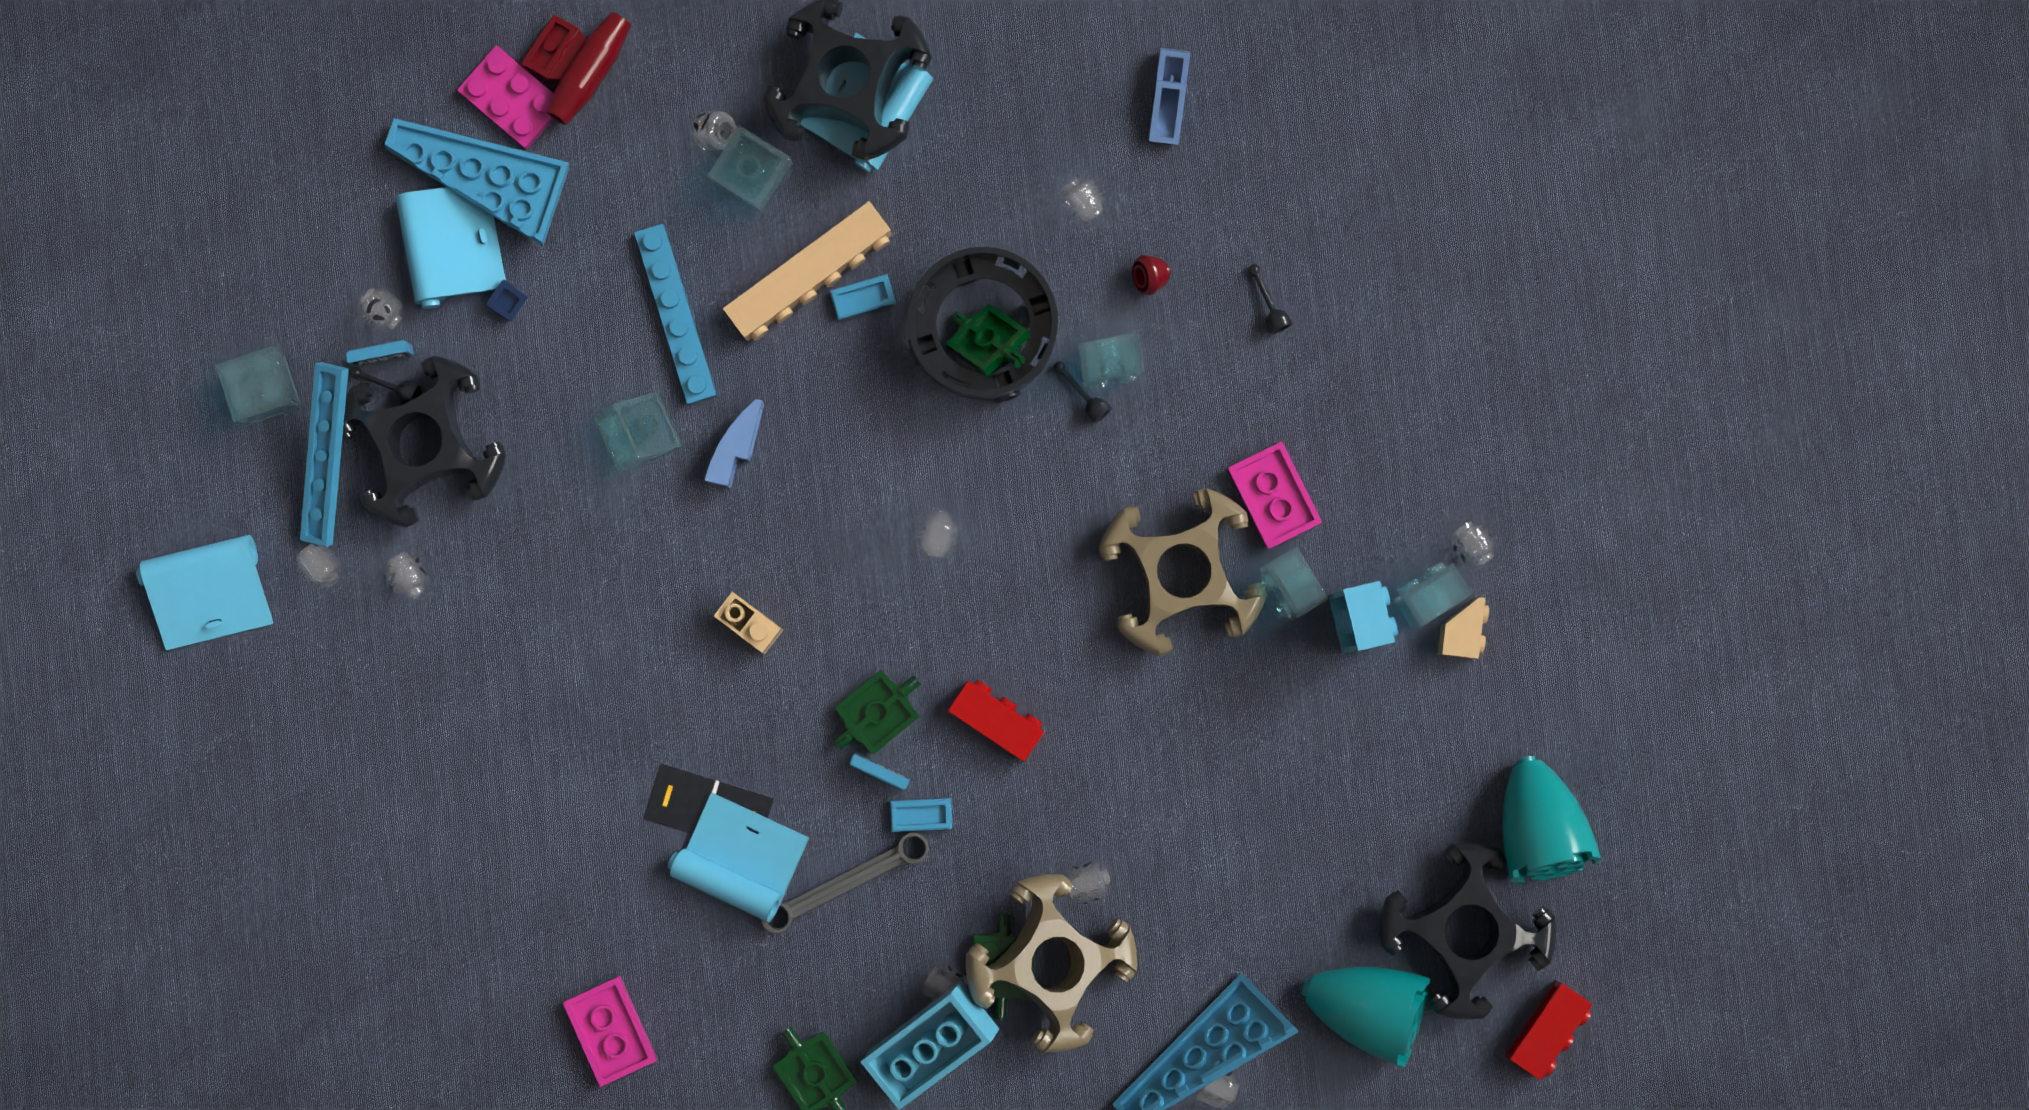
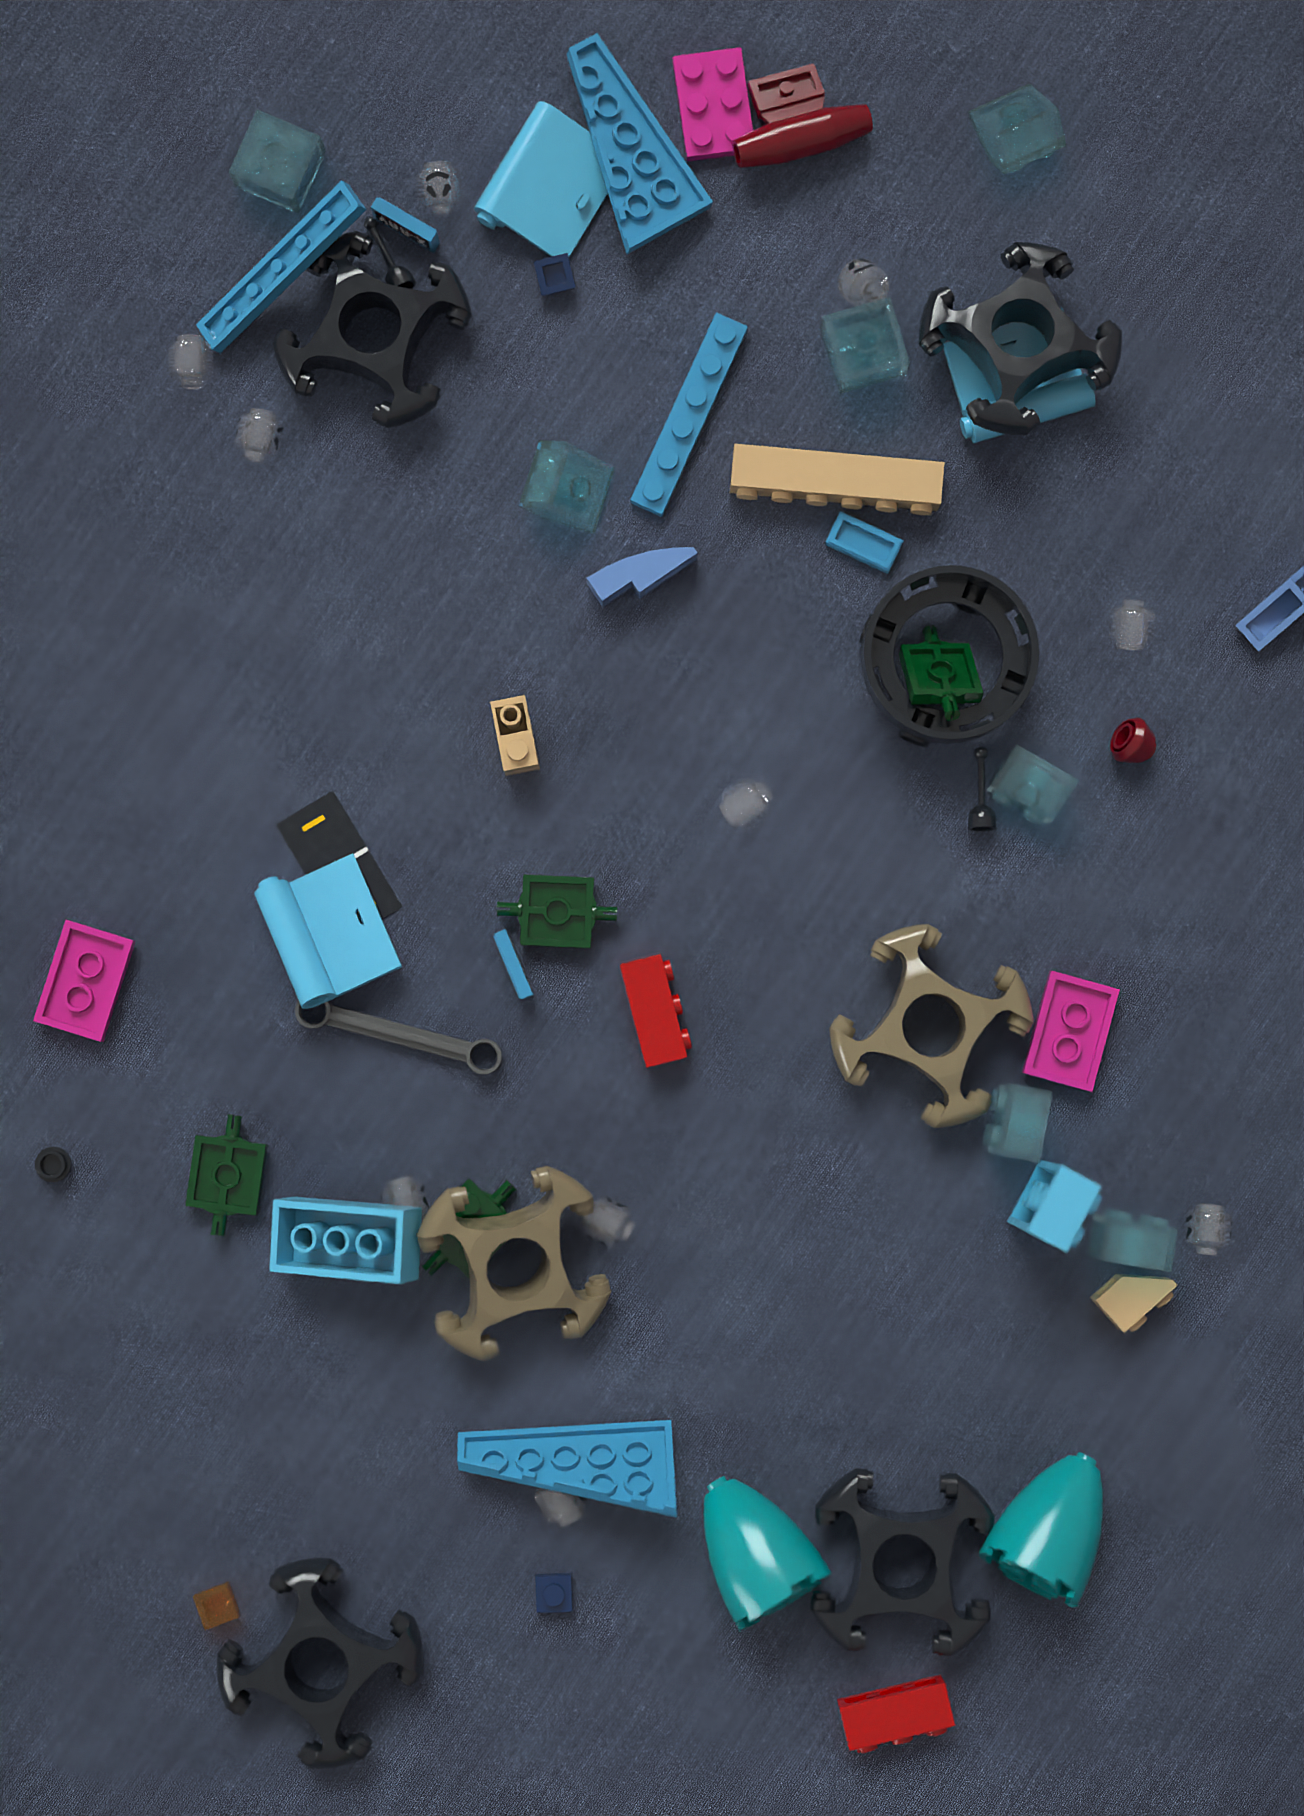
camera: 45 degrees right, 0 degrees up
medium azure door [136,535,274,650] -> none
dark azure tile [890,798,953,832] -> none
black hinge [1248,264,1293,335] -> none

